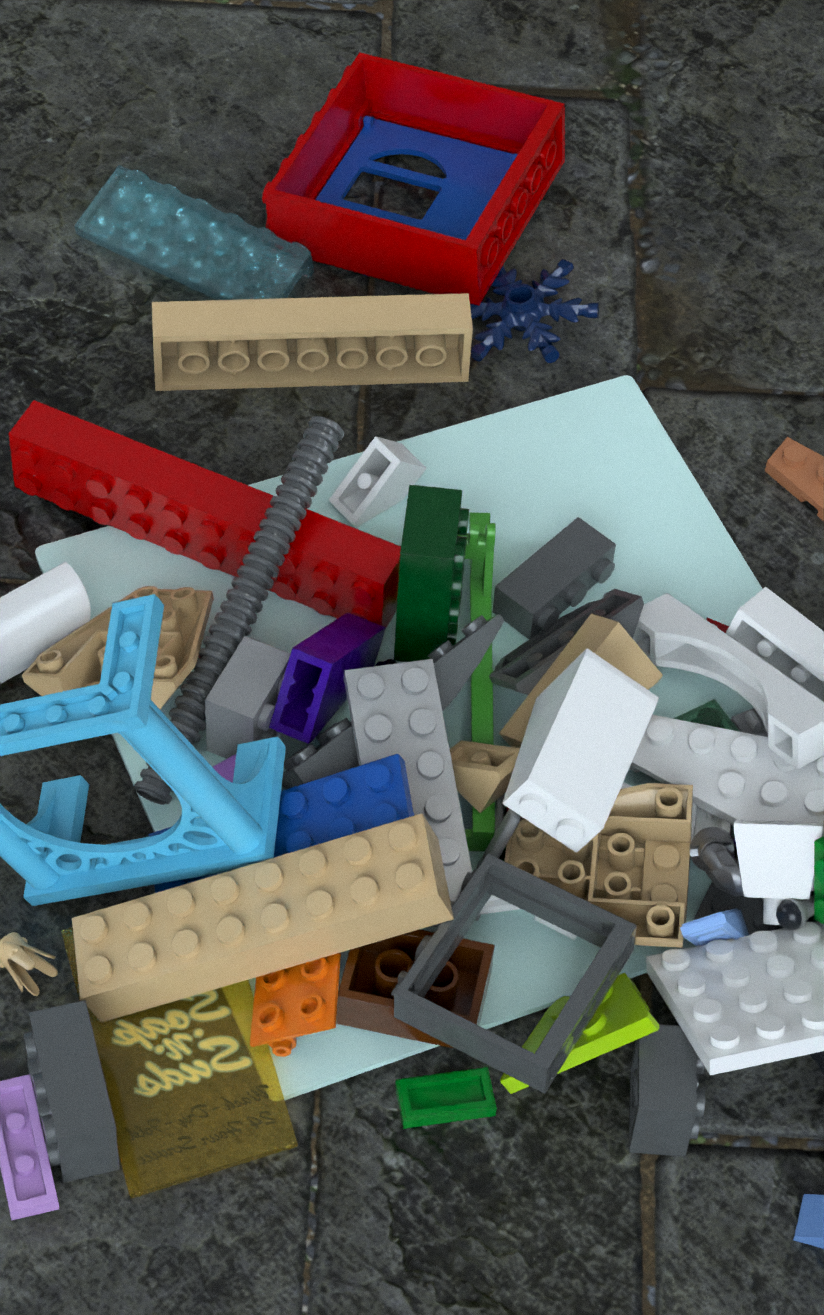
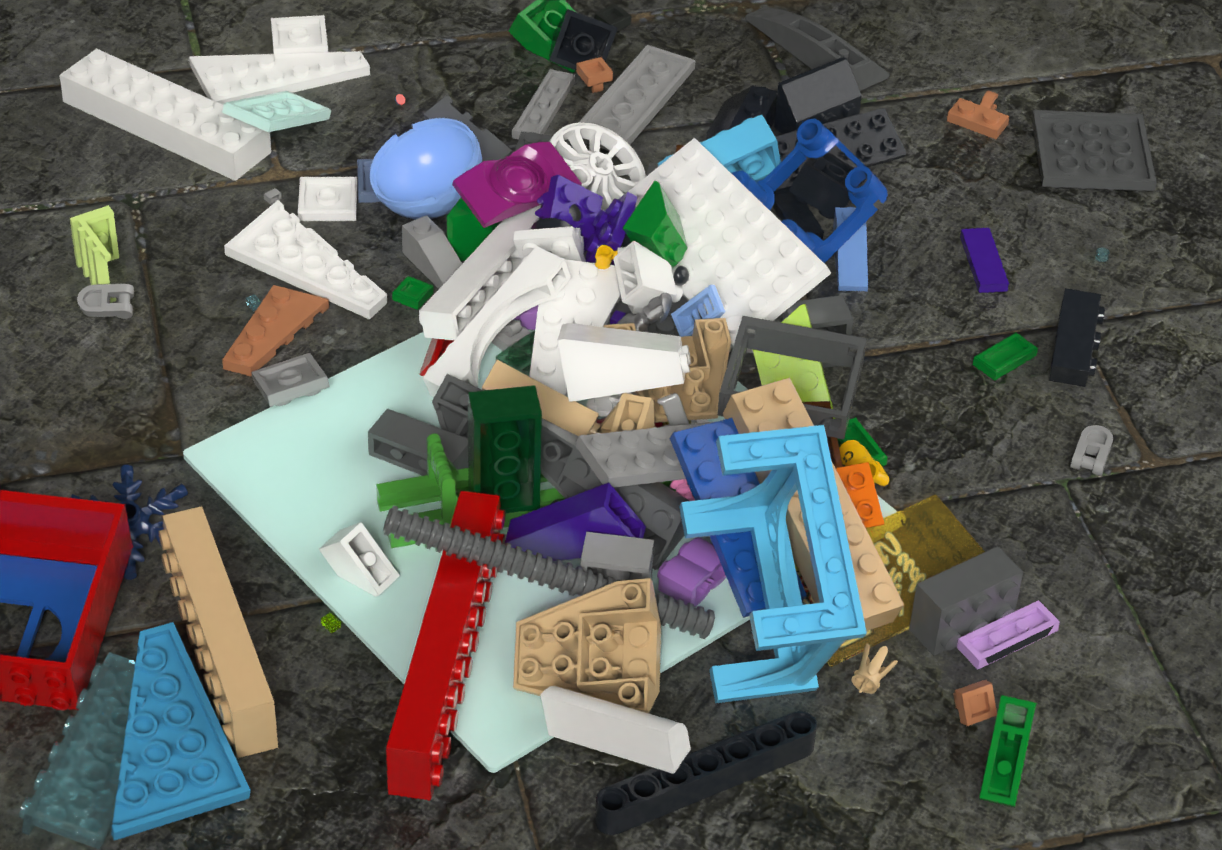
camera: 105 degrees left, 10 degrees down
none -> dark azure wing [111,622,251,841]
none -> light grey plate [251,353,330,407]
none -> yellow piece [839,440,889,486]

